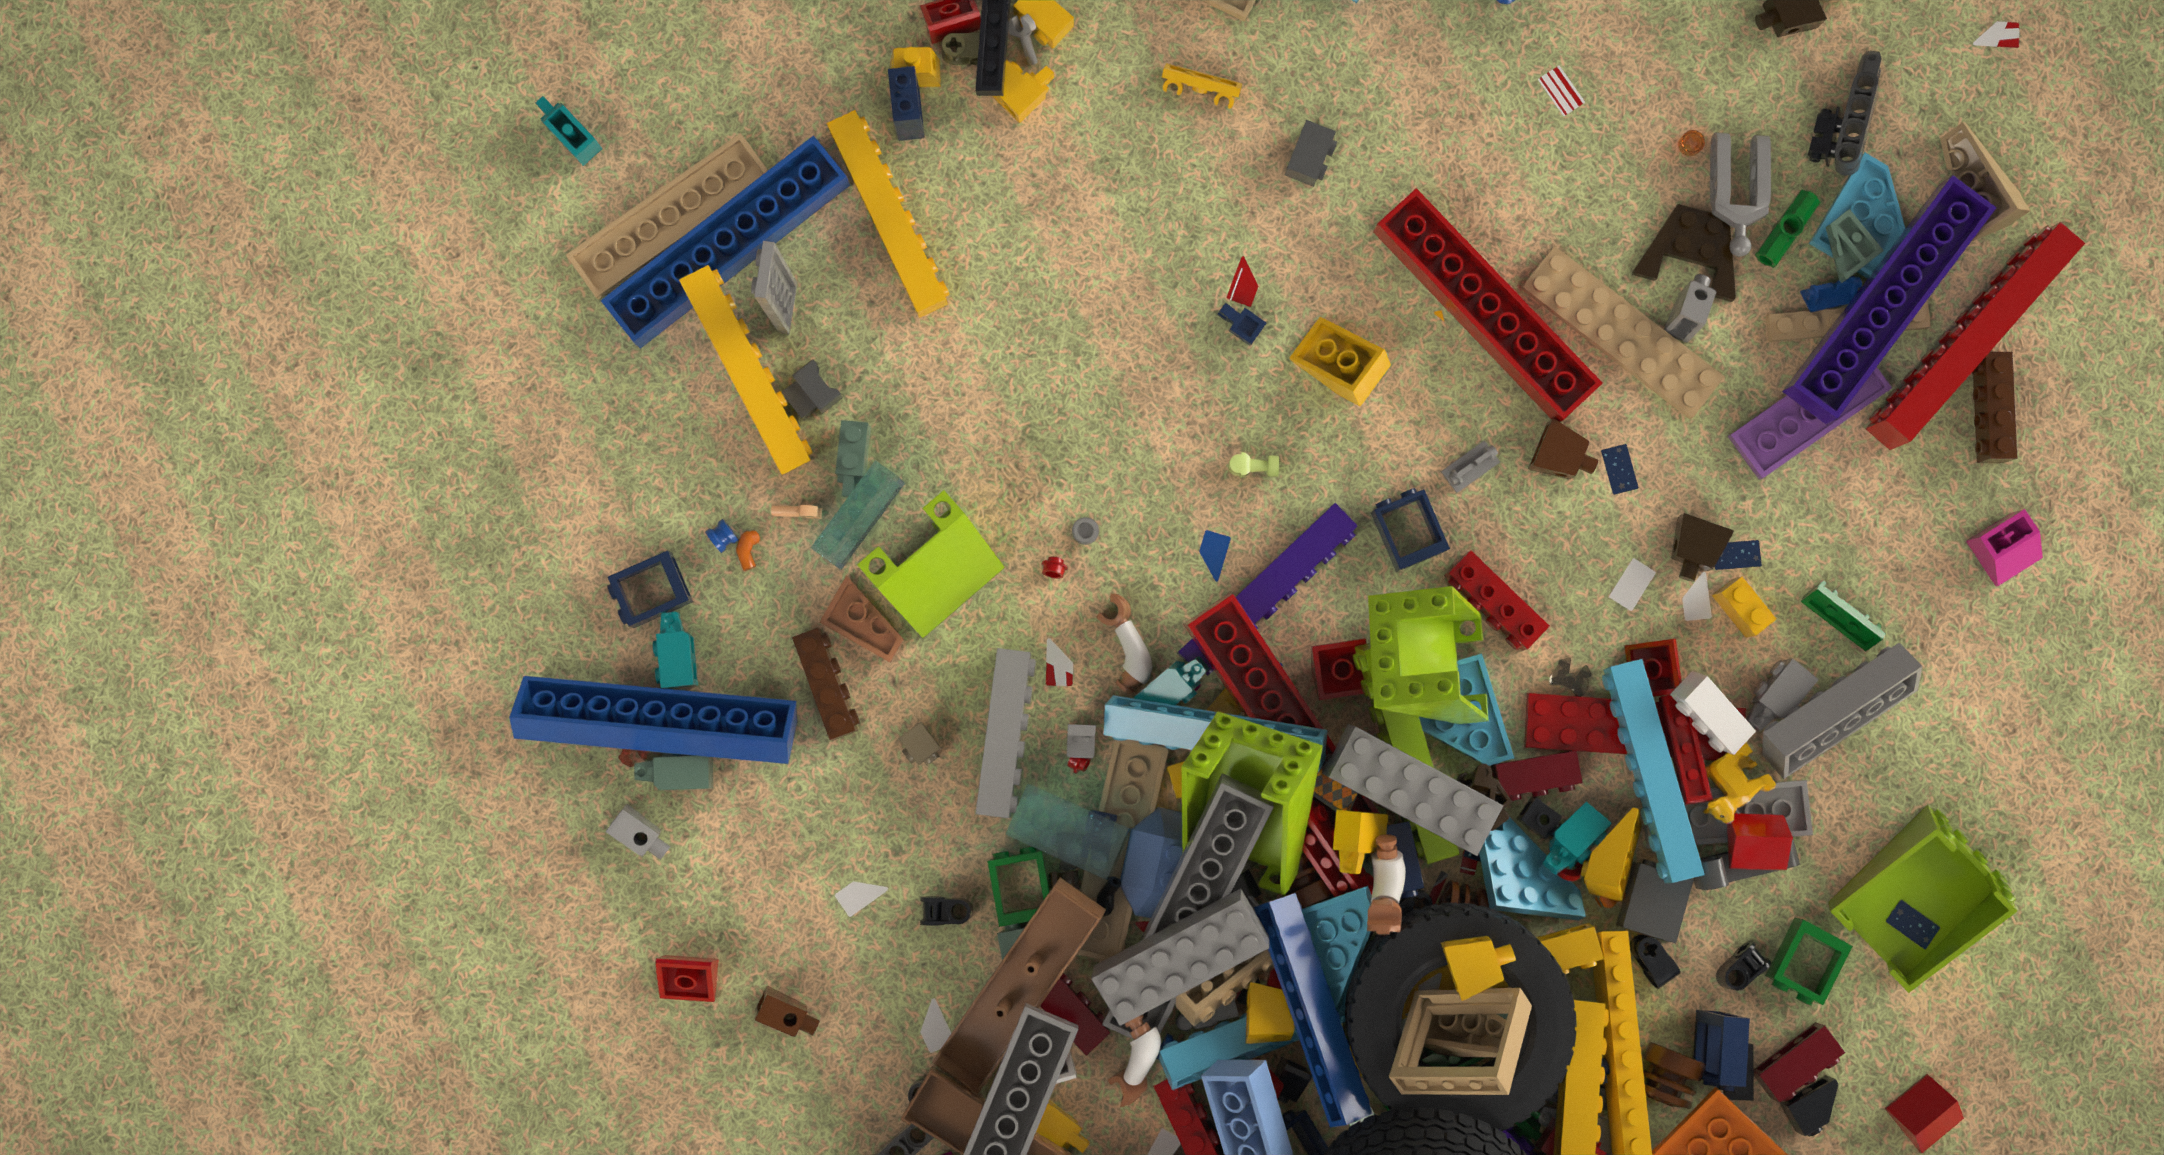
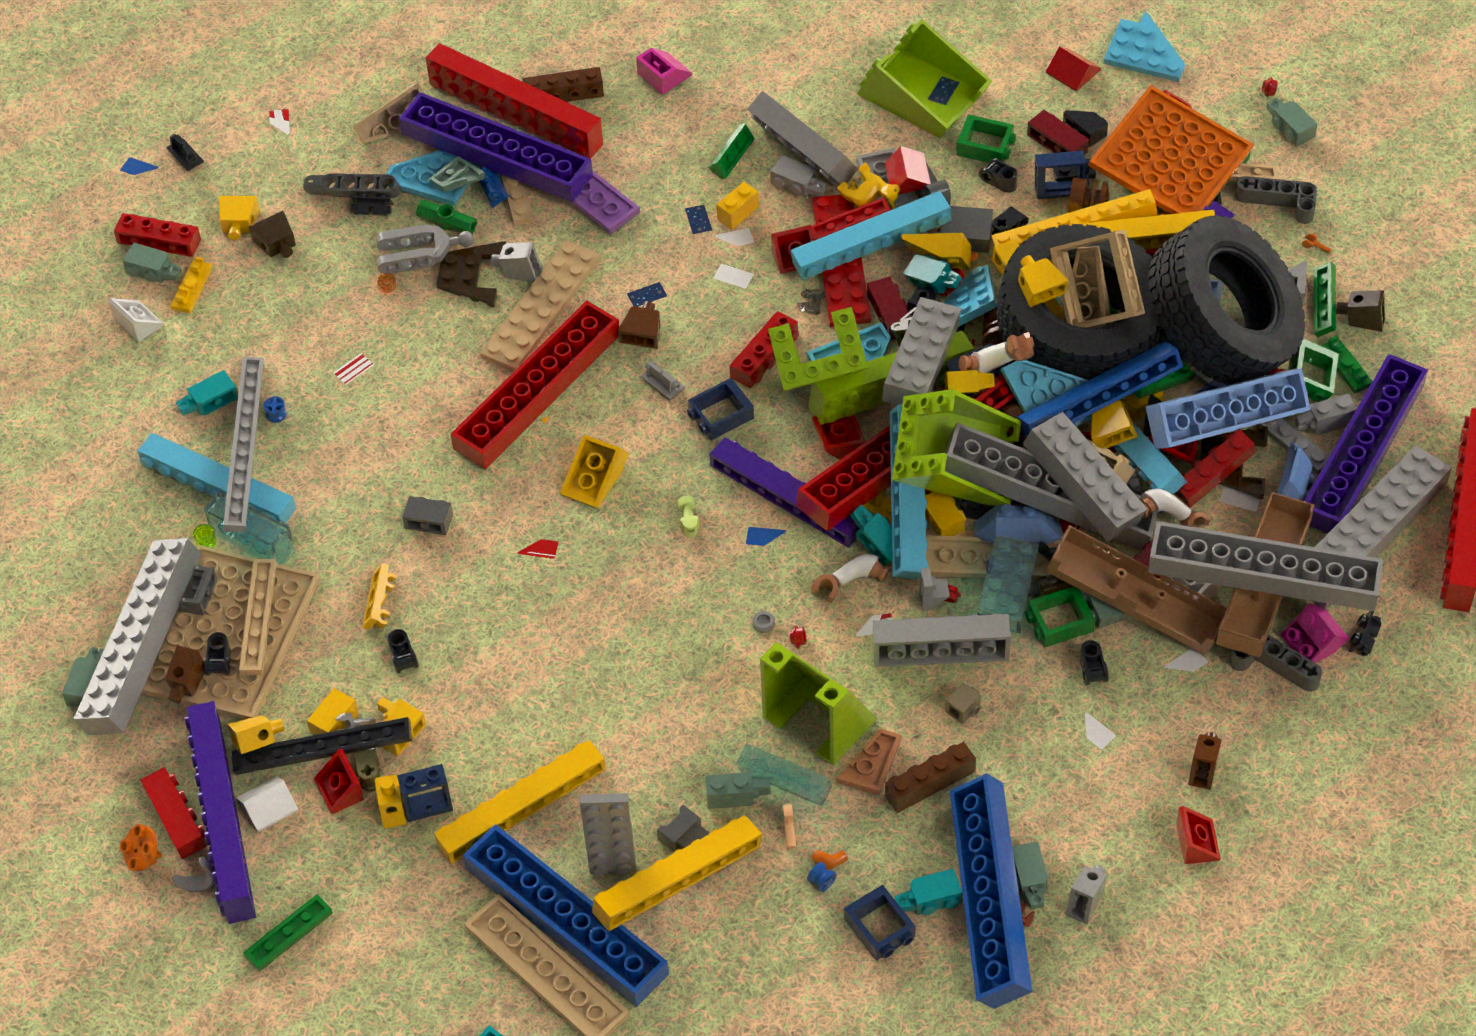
camera: 95 degrees left, 30 degrees down
dark blue plate [1217,302,1266,346] -> none
white brick [1670,671,1756,755] -> none
dark brown torso [1671,513,1734,582] -> none
none -> black piece [388,629,419,674]

